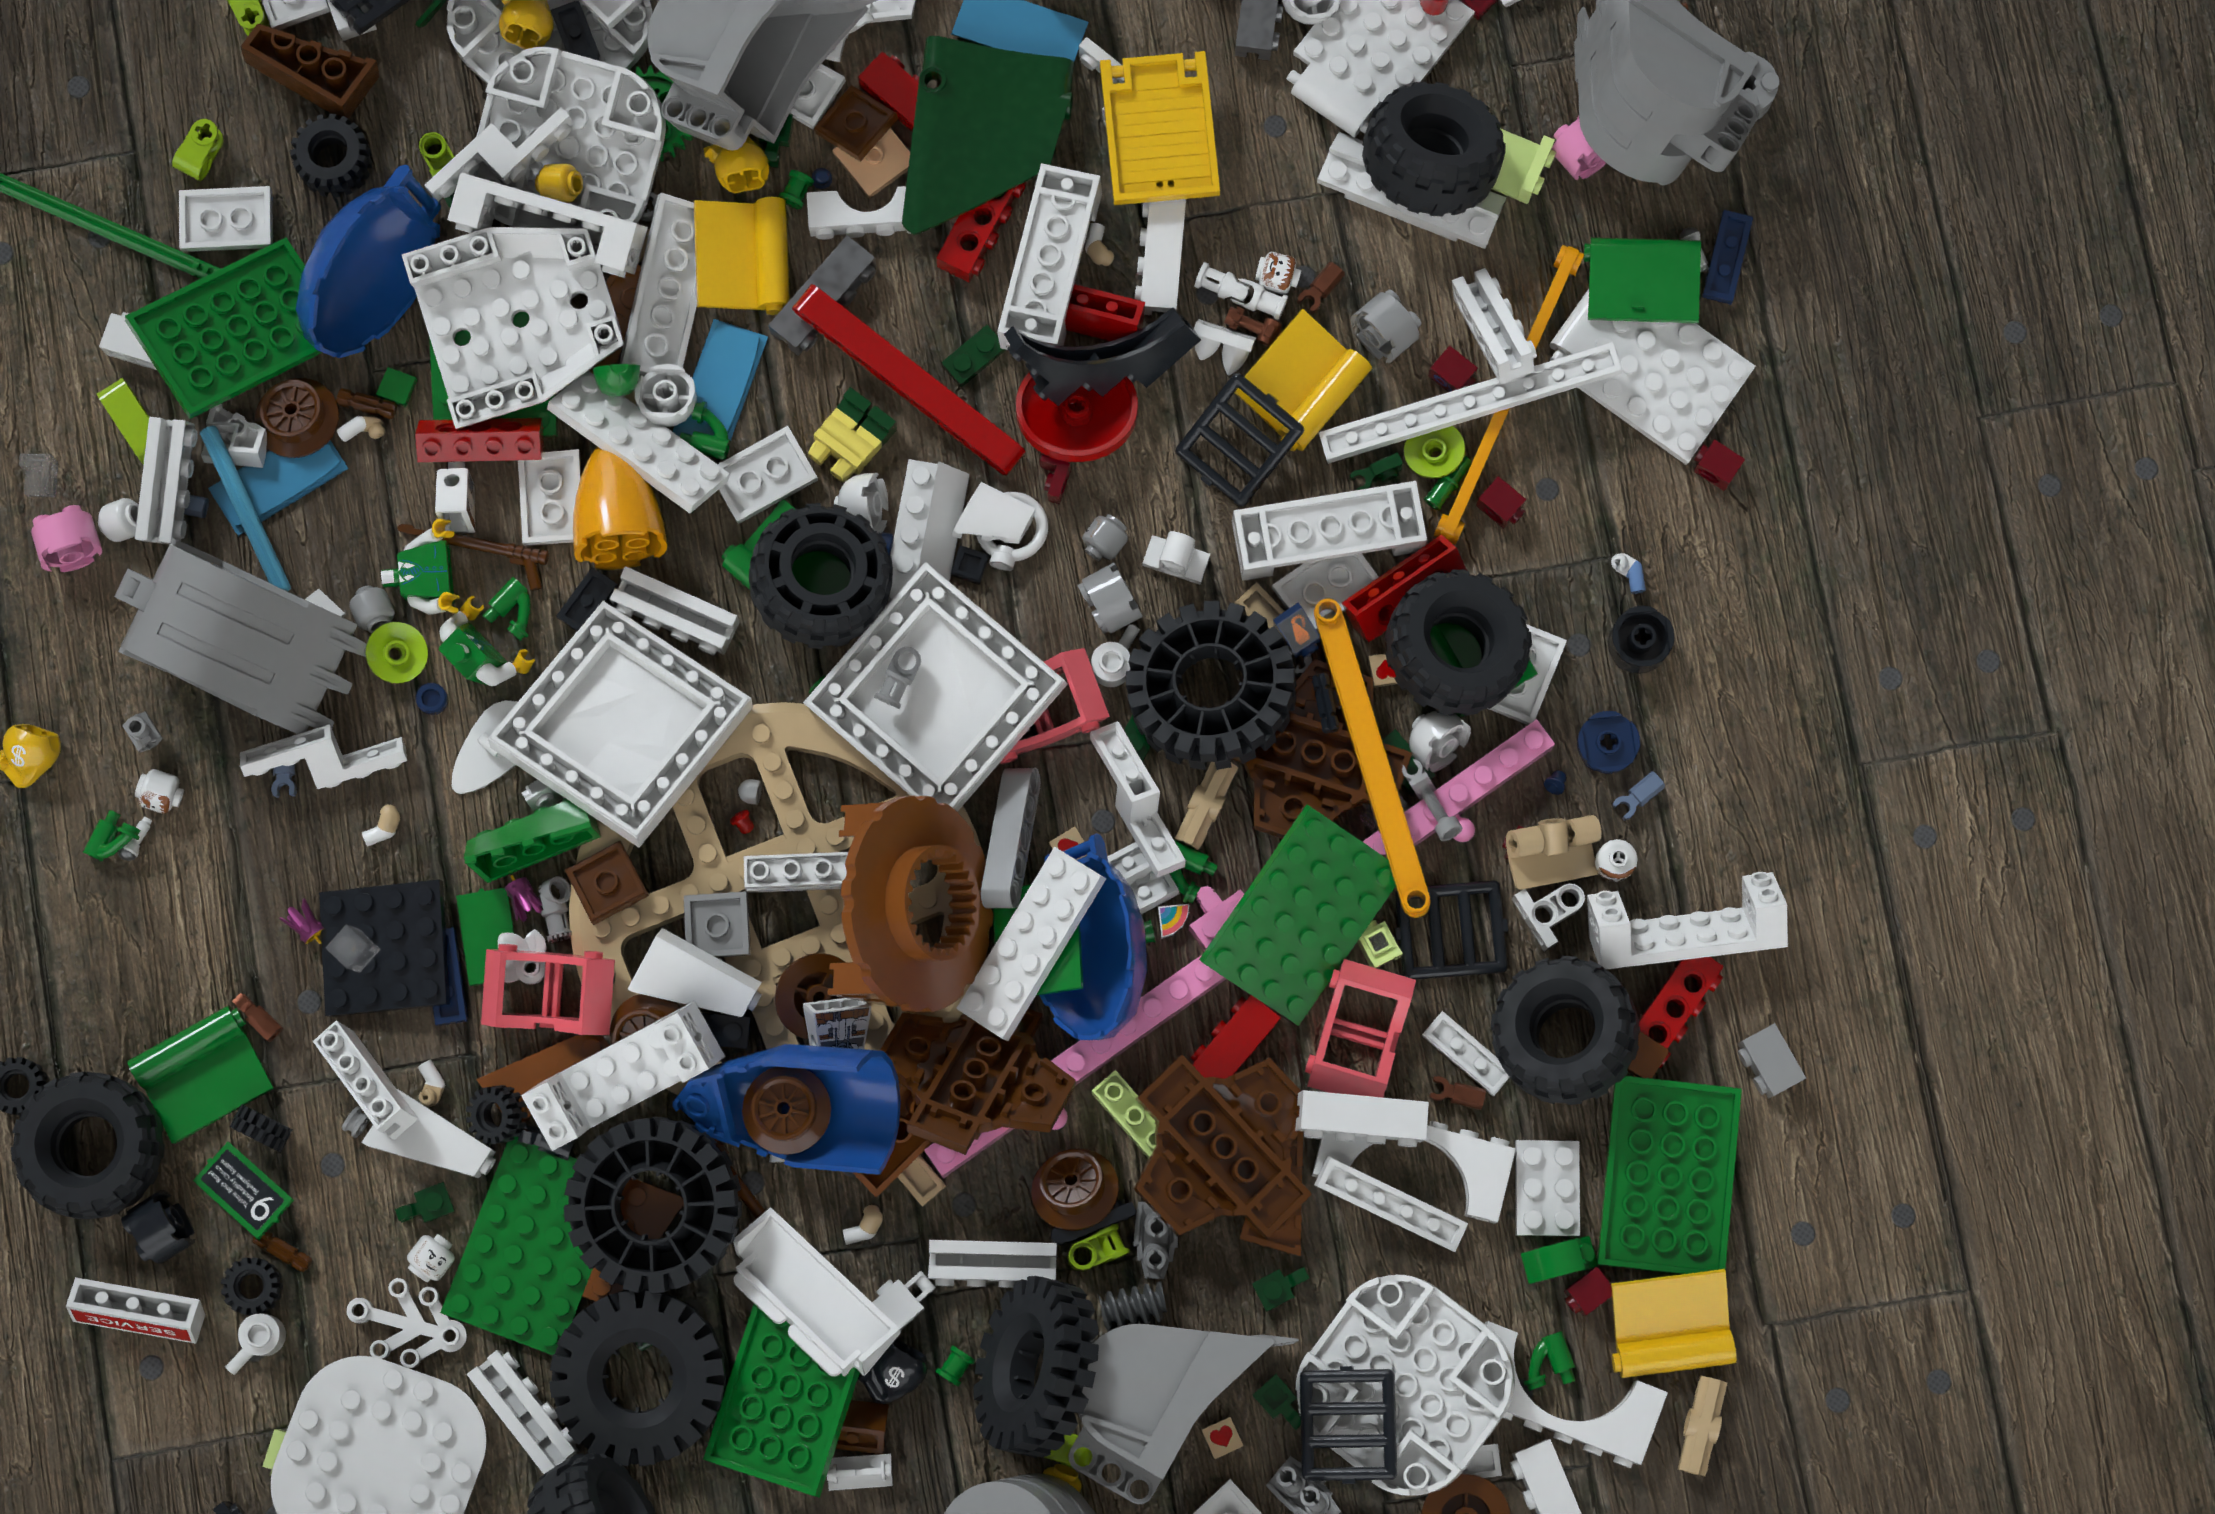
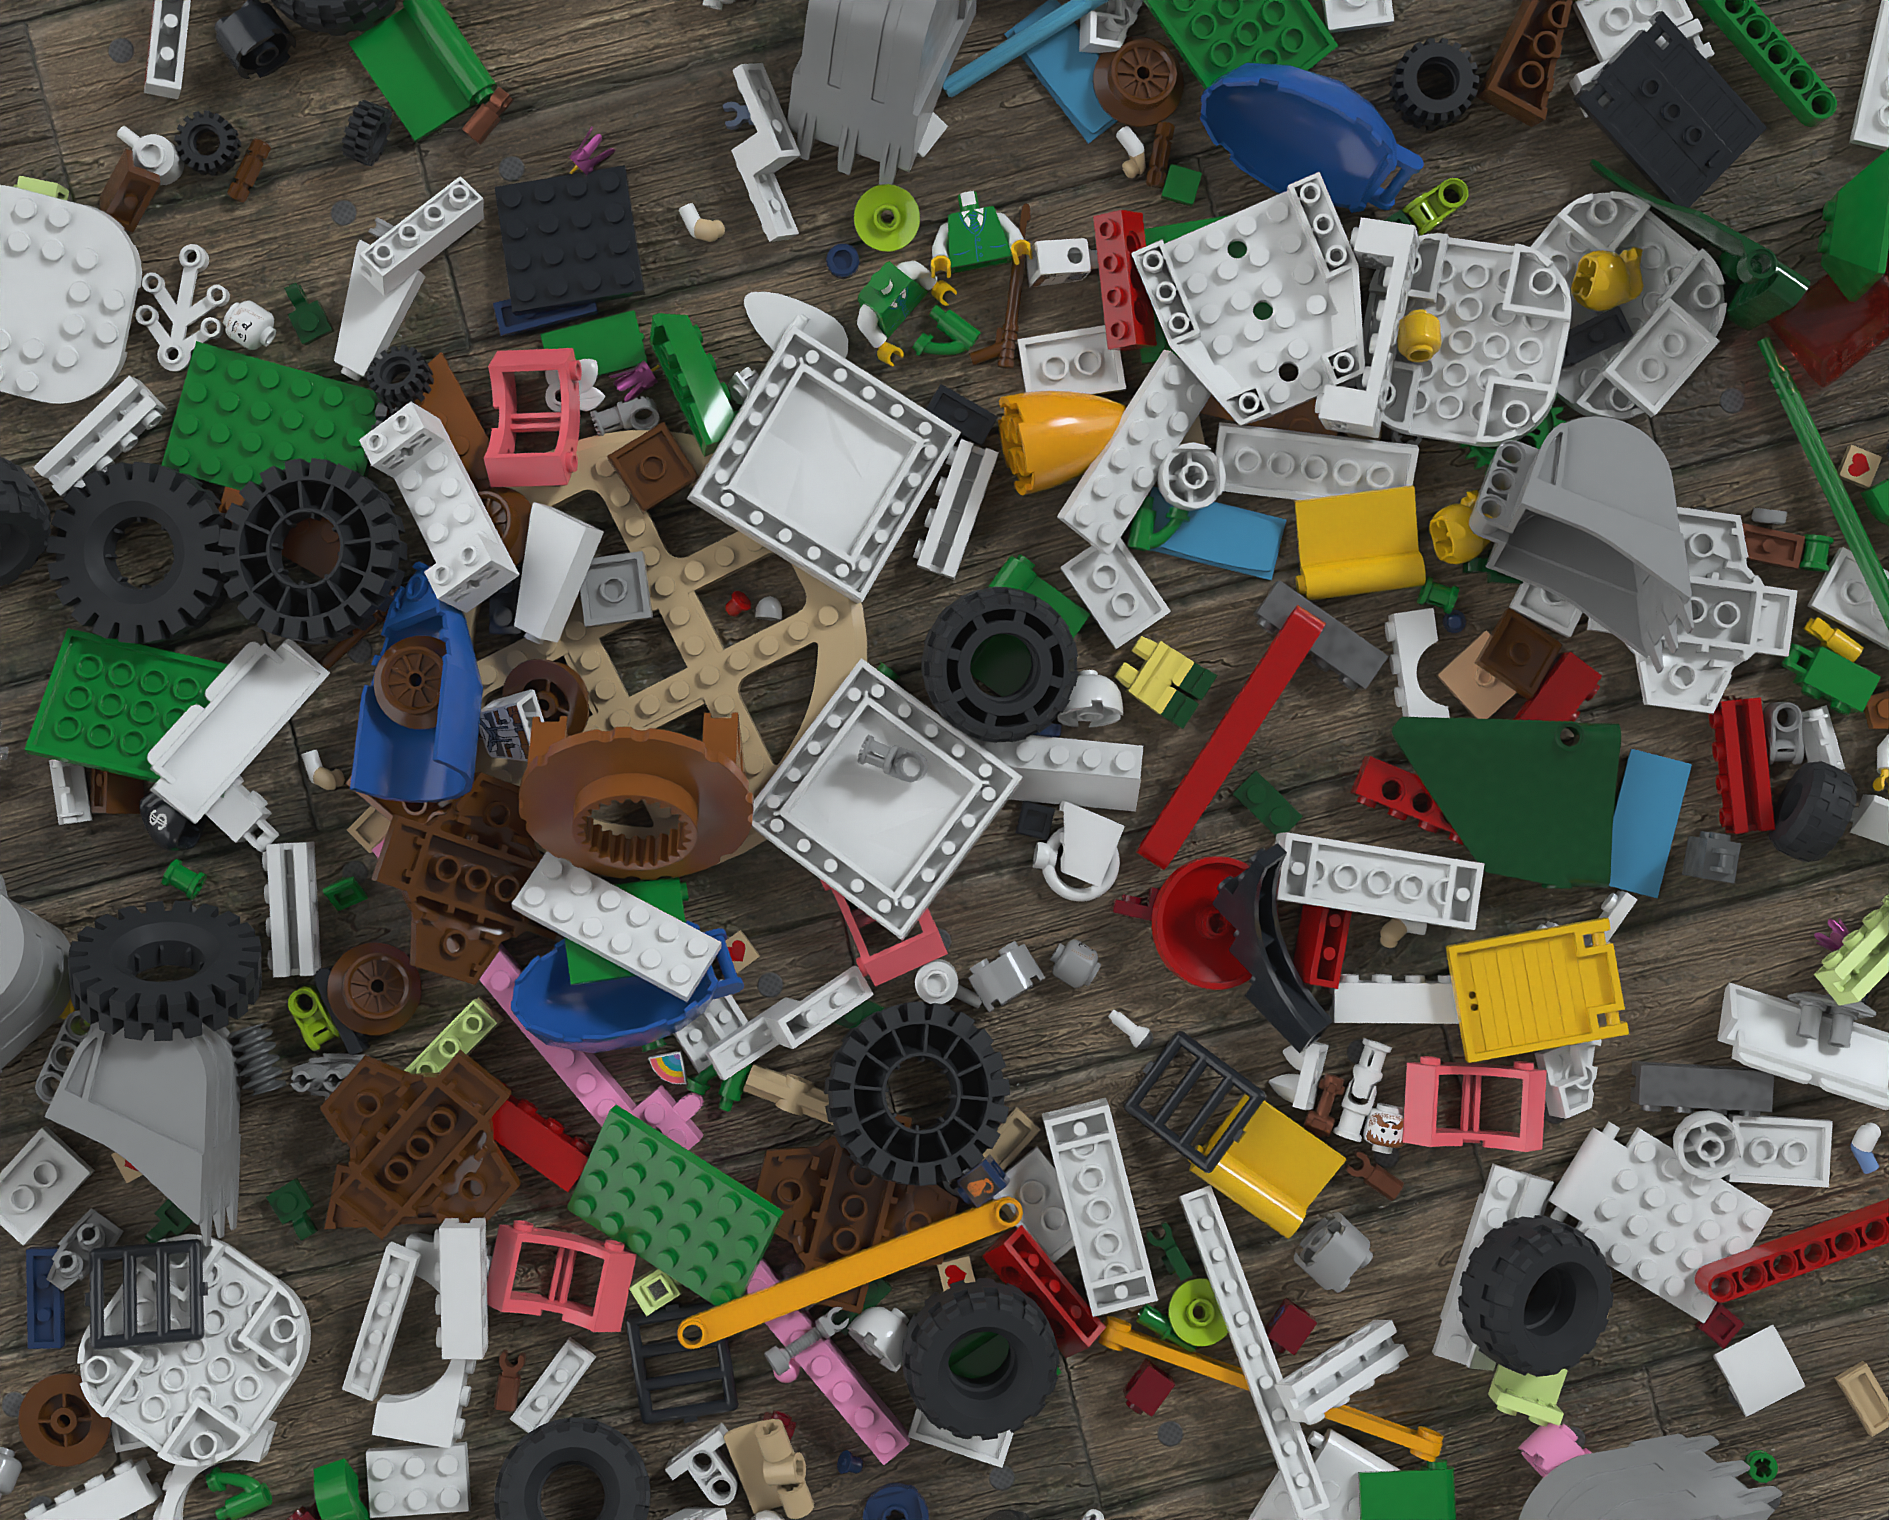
camera: 85 degrees right, 10 degrees up
piece [193,1141,294,1240] -> none
clear brick [326,924,380,973] -> none
light grey head [349,585,395,633] -> none
arm [418,1060,445,1107] -> none
white bracket [424,107,573,201] -> none
green piece [593,364,641,397] -> none
white brick [744,852,848,893] -> none
light grey beam [981,768,1041,908] -> none
white tile [1142,531,1210,585] -> none
black axle [1312,673,1339,734] -> none
none -> reddish brown panel [100,149,160,232]
none -> green slope [323,877,368,911]
none -> white piece [1108,1009,1153,1049]
none -> coral window [1403,1056,1547,1152]
none -> white slope [1535,1039,1602,1119]

